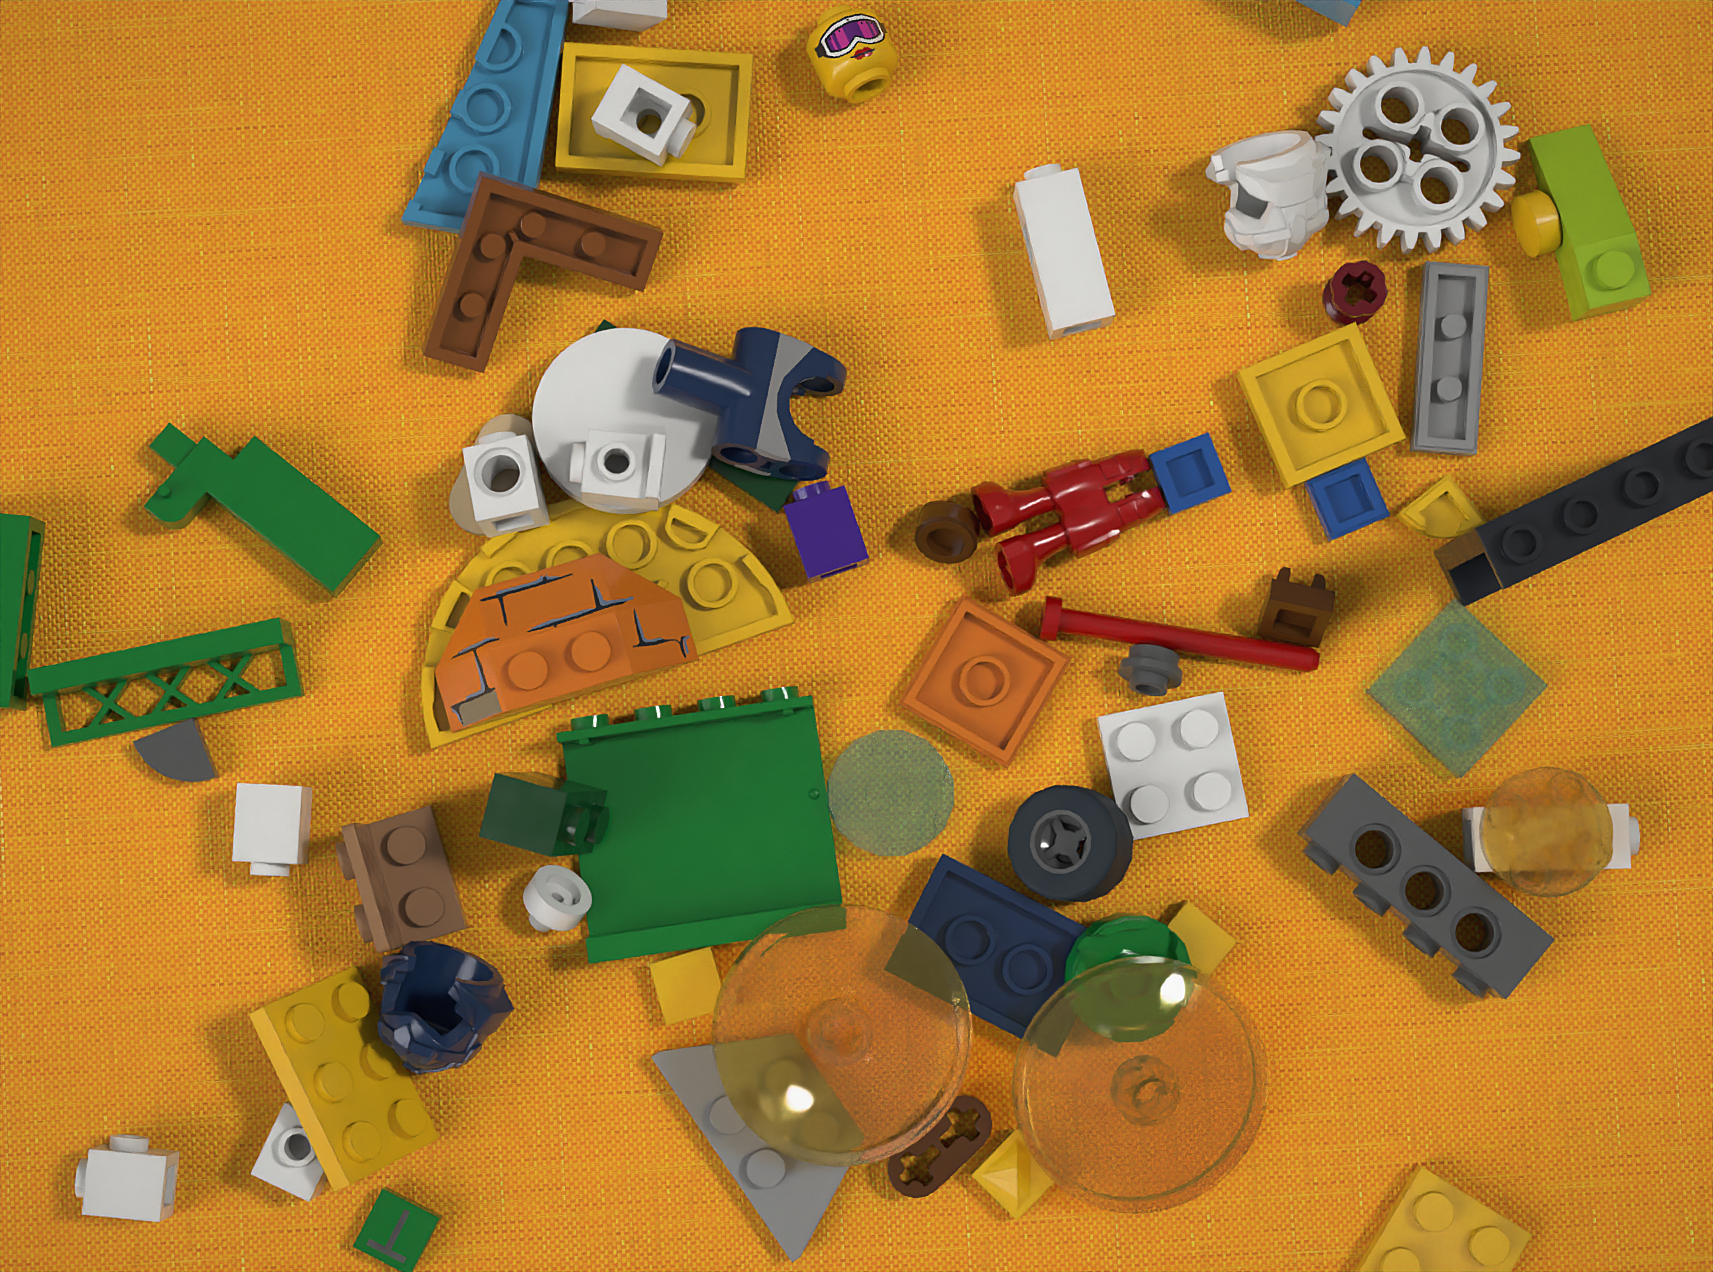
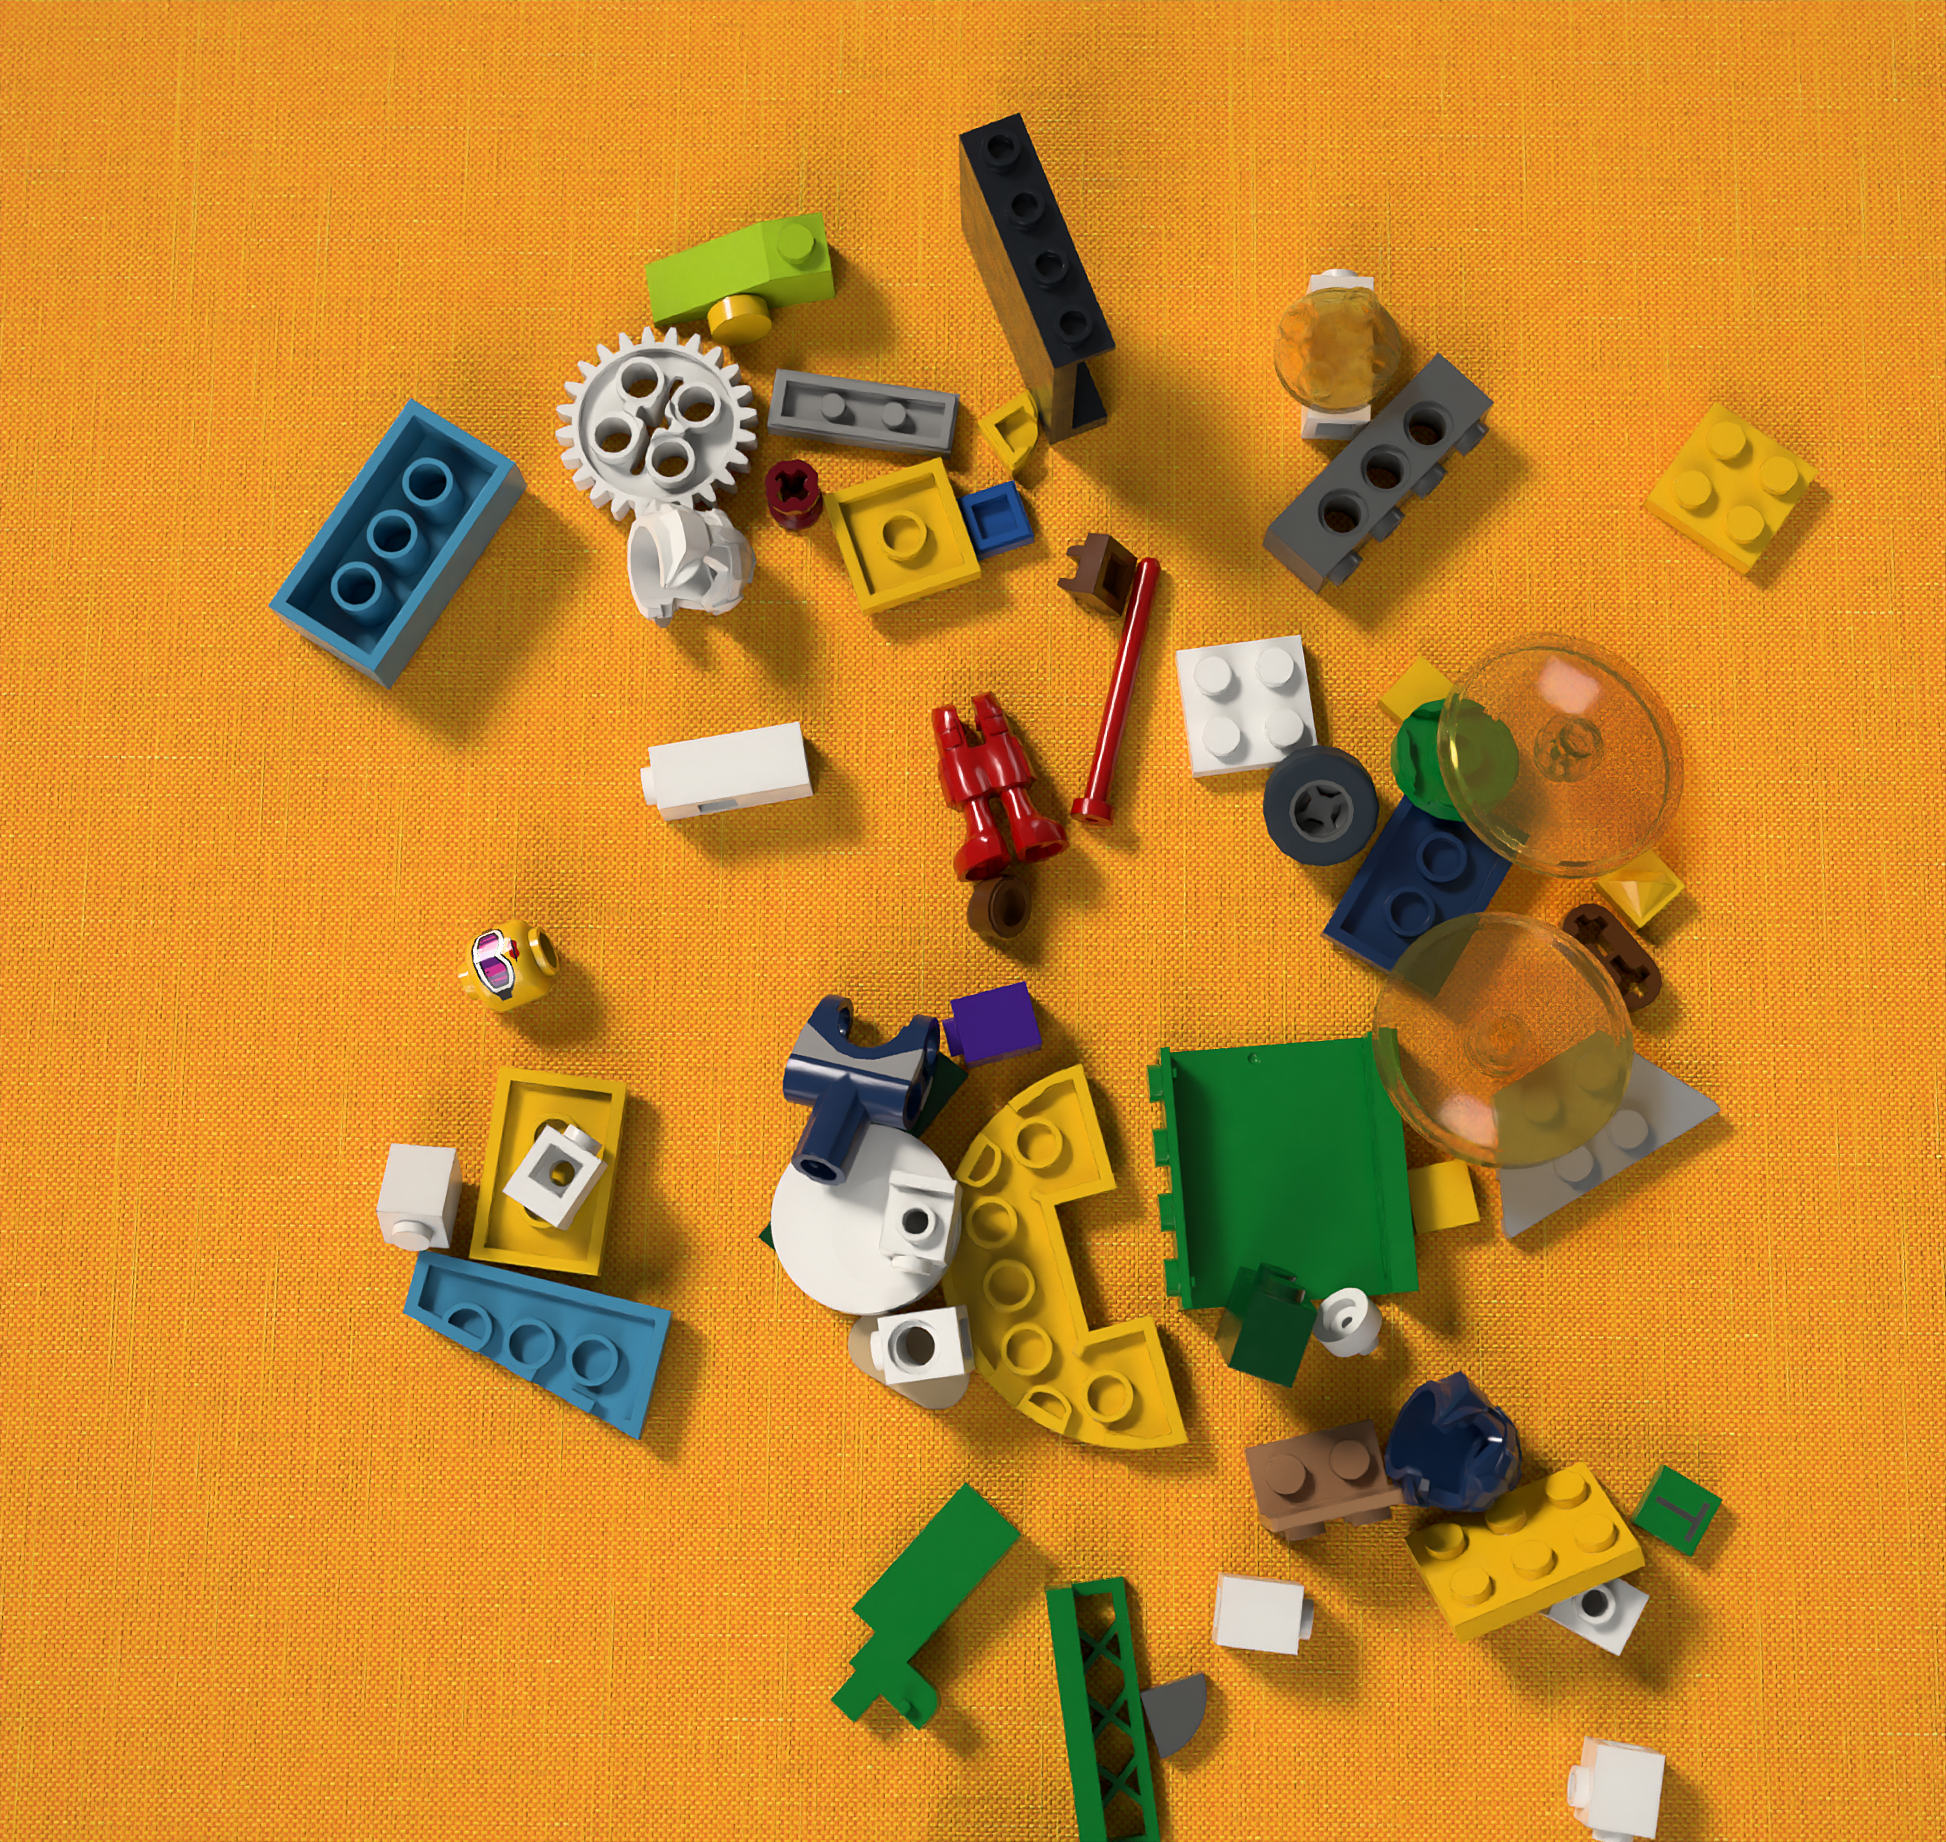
camera: 85 degrees left, 5 degrees down
dark orange plate [421,171,664,373] -> none
orange wedge [434,553,699,733] -> none
clear light blue tile [827,730,954,856] -> none
orange tile [898,594,1072,769] -> none
dark grey plate [1118,644,1183,696] -> none
blue plate [1147,432,1232,517] -> none
clear light blue tile [1365,598,1548,779] -> none

